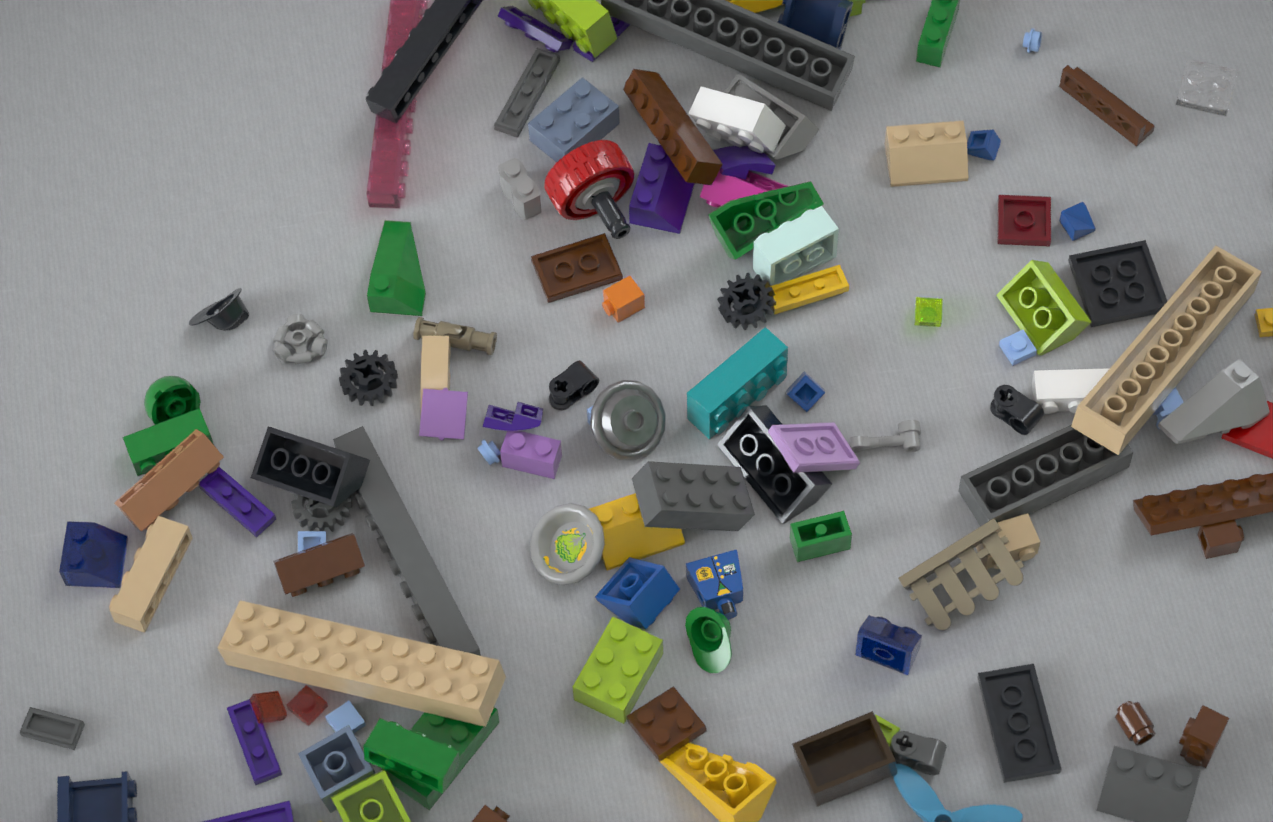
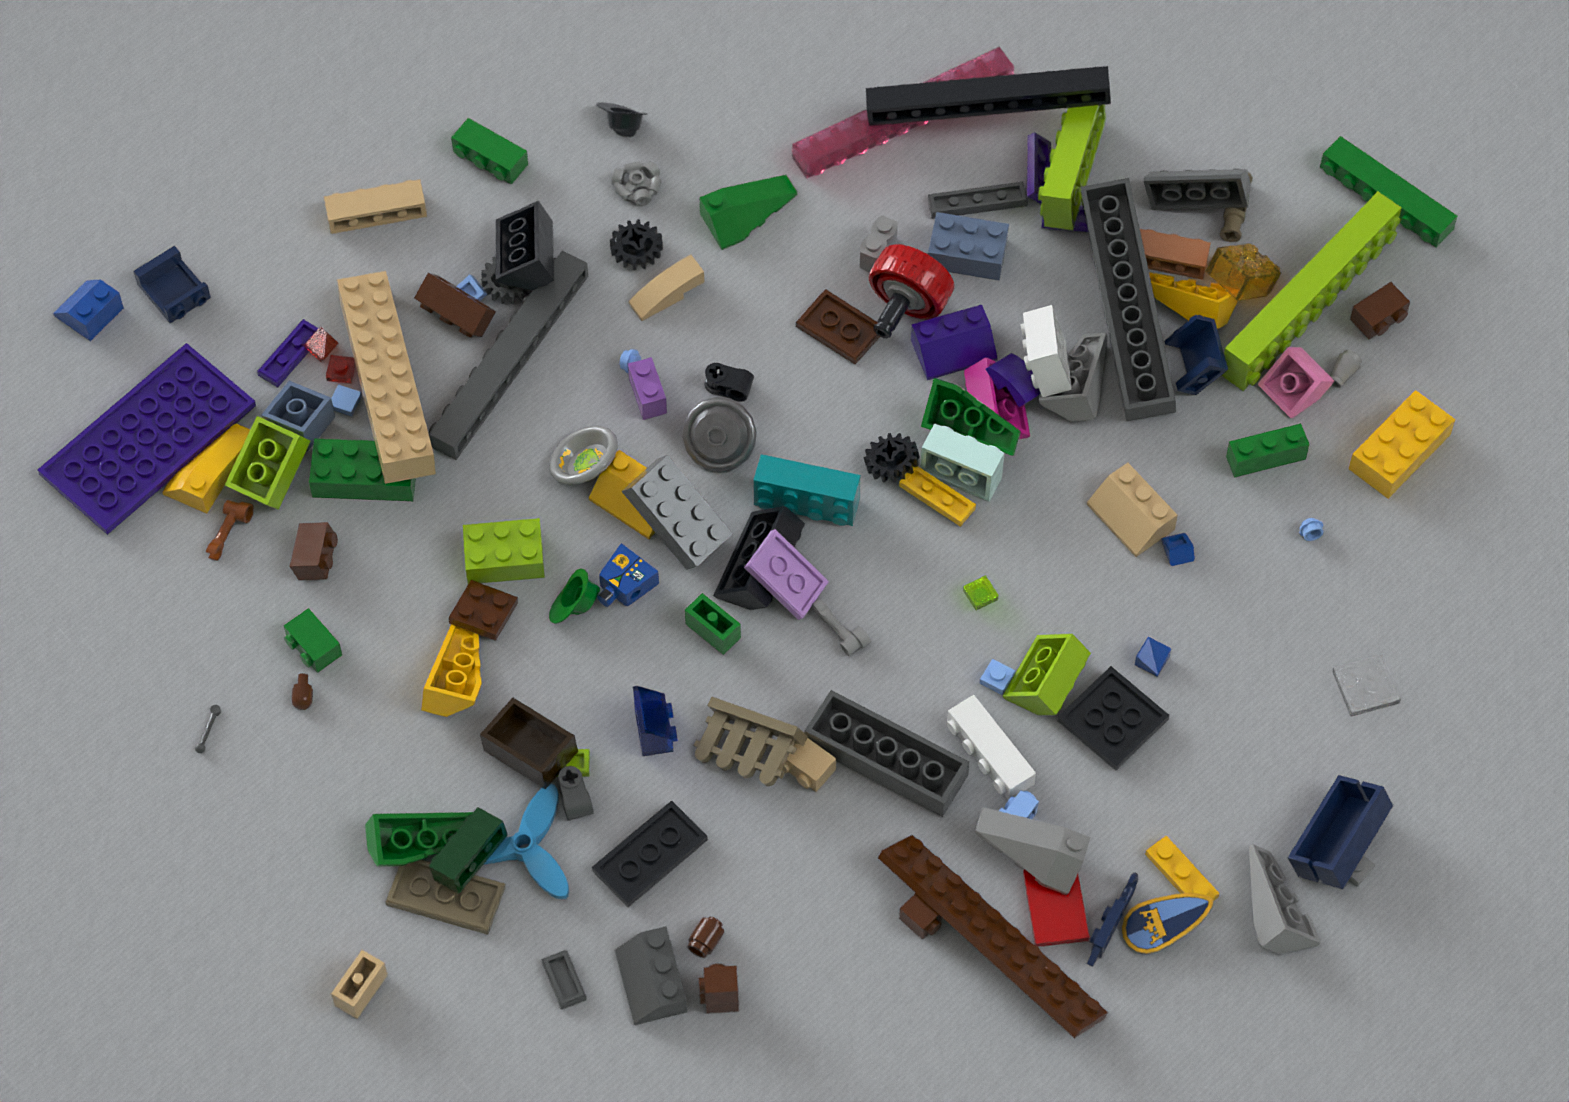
camera: 55 degrees right, 0 degrees up
dark grey tile [19,707,85,750] -> none
clear blue slope [59,521,128,588] -> none
nougat brick [114,429,224,532] -> none
green cylinder [144,376,201,425] -> none
dark purple plate [199,467,276,538] -> none
green brick [364,718,459,794] -> none
dark tan piece [413,317,497,355] -> none
medium lavender piece [419,388,468,441] -> none
dark purple slope [483,402,544,431] -> none
blue slope [595,557,680,629] -> none
orange brick [602,276,645,323] -> none
reddish brown brick [623,69,723,185] -> none
blue slope [786,371,825,412] -> none
black piece [990,385,1044,435] -> none
dark red tile [997,195,1051,247] -> none
reddish brown fence [1059,65,1155,147] -> none
tan brick [1071,246,1262,455] -> none

